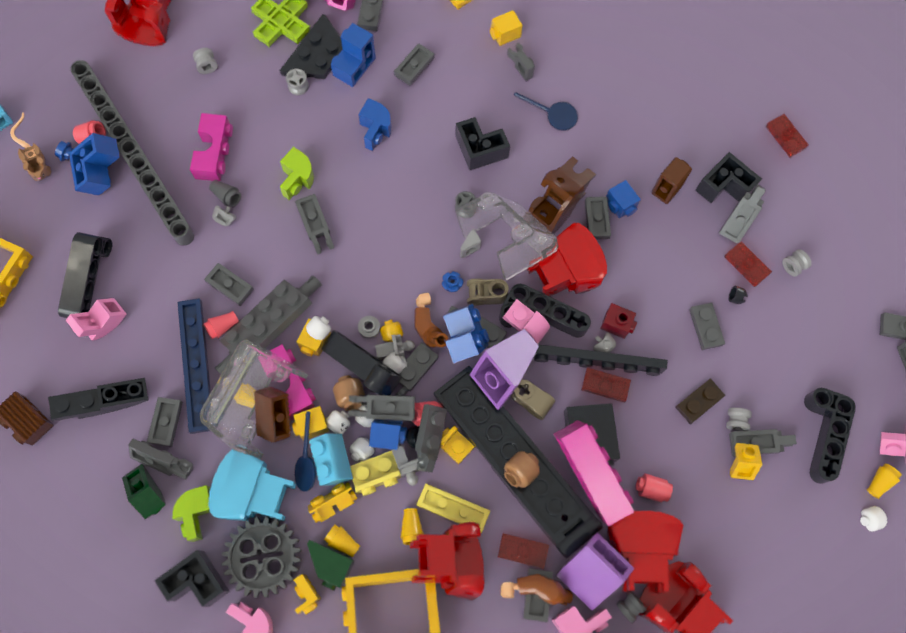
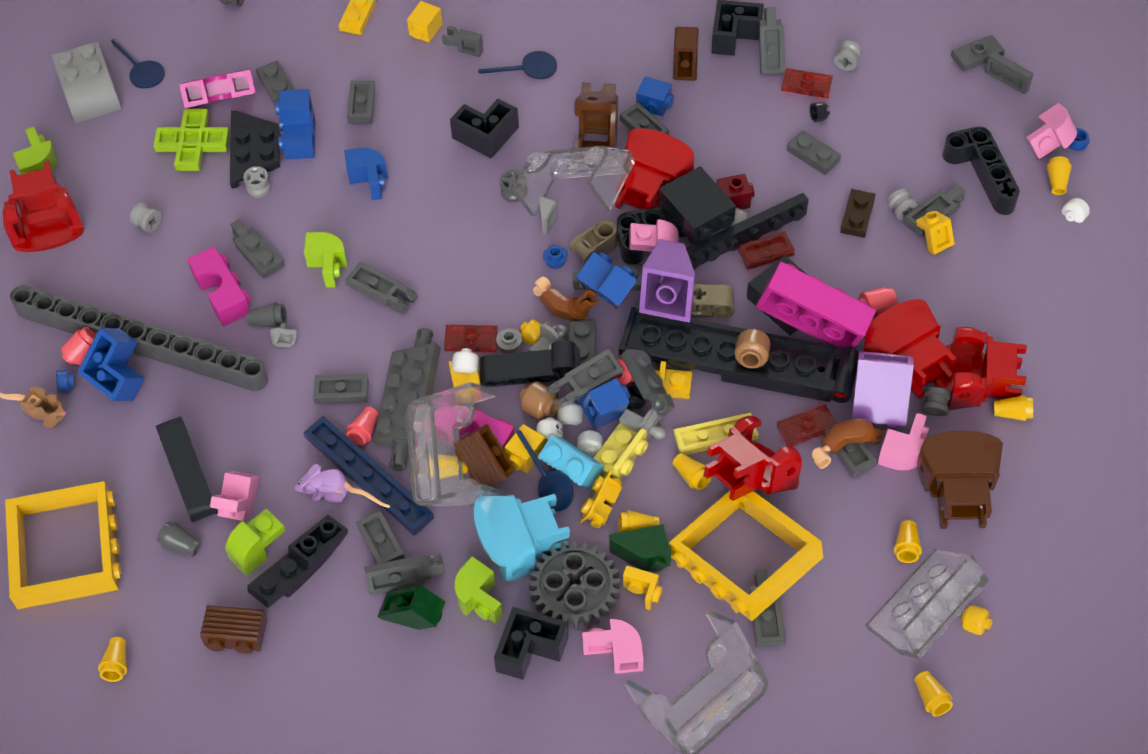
camera: 30 degrees left, 15 degrees down
none -> dark grey cone [157,522,201,557]
none -> lime brick [225,509,286,577]
none -> dark grey hinge [230,219,285,279]
none -> lavender animal [294,464,390,508]
none -> clear red plate [444,325,498,352]
none -> black brick [659,166,736,244]

